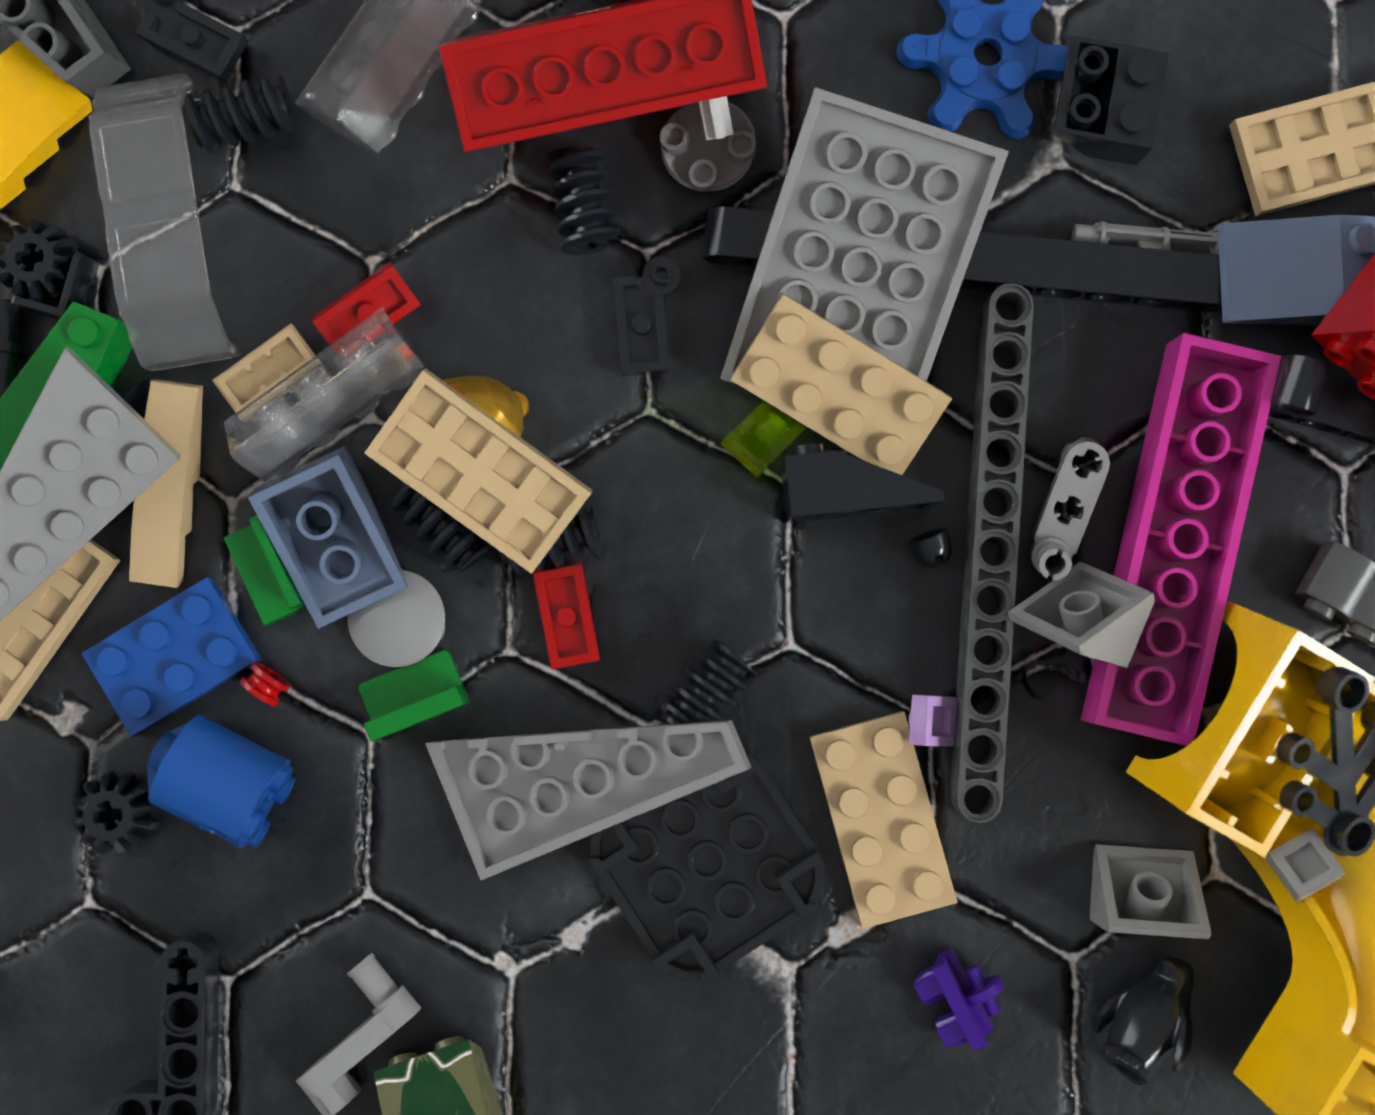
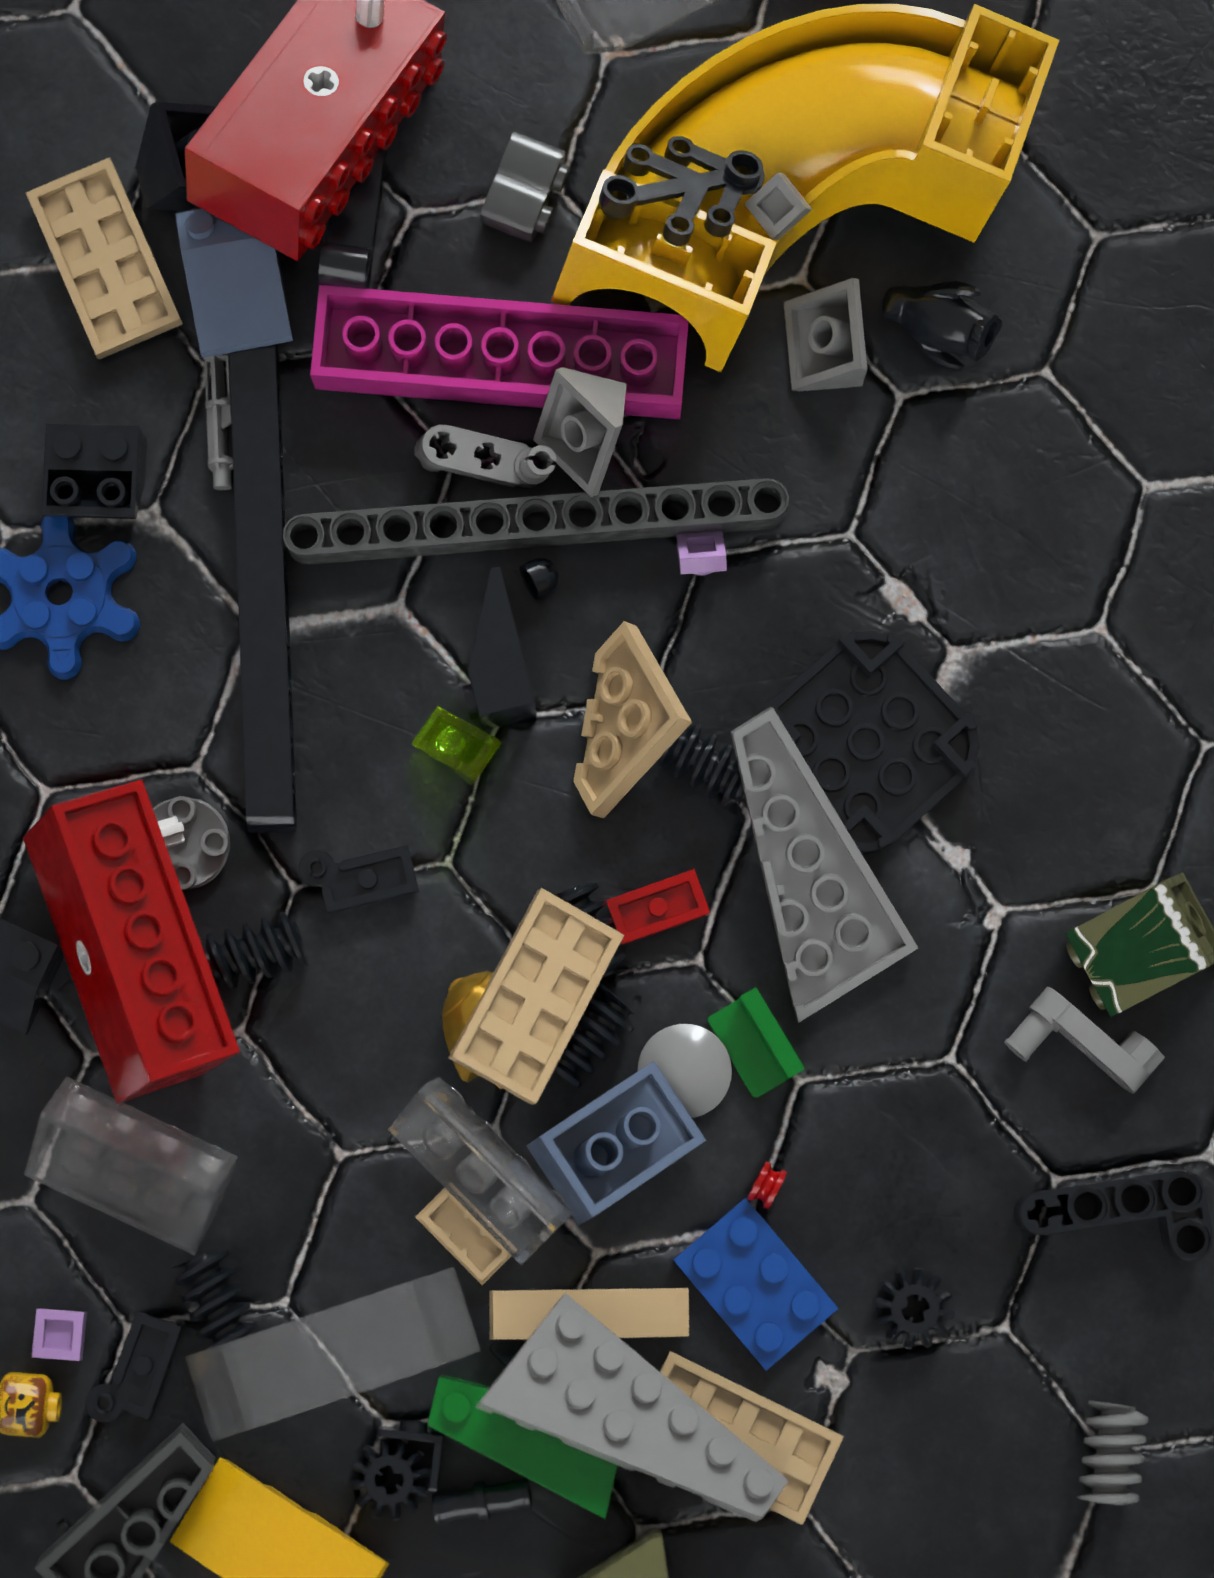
camera: 105 degrees left, 5 degrees down
blue cylinder [147,714,296,849] -> none
green panel [223,515,307,626] -> none
red plate [311,262,421,360] -> none
light grey plate [720,87,1009,385] -> none
tan plate [730,293,952,475] -> none
tan plate [809,711,958,929] -> none
dark purple hips [914,948,1004,1051] -> none
none -> tan plate [573,621,692,818]

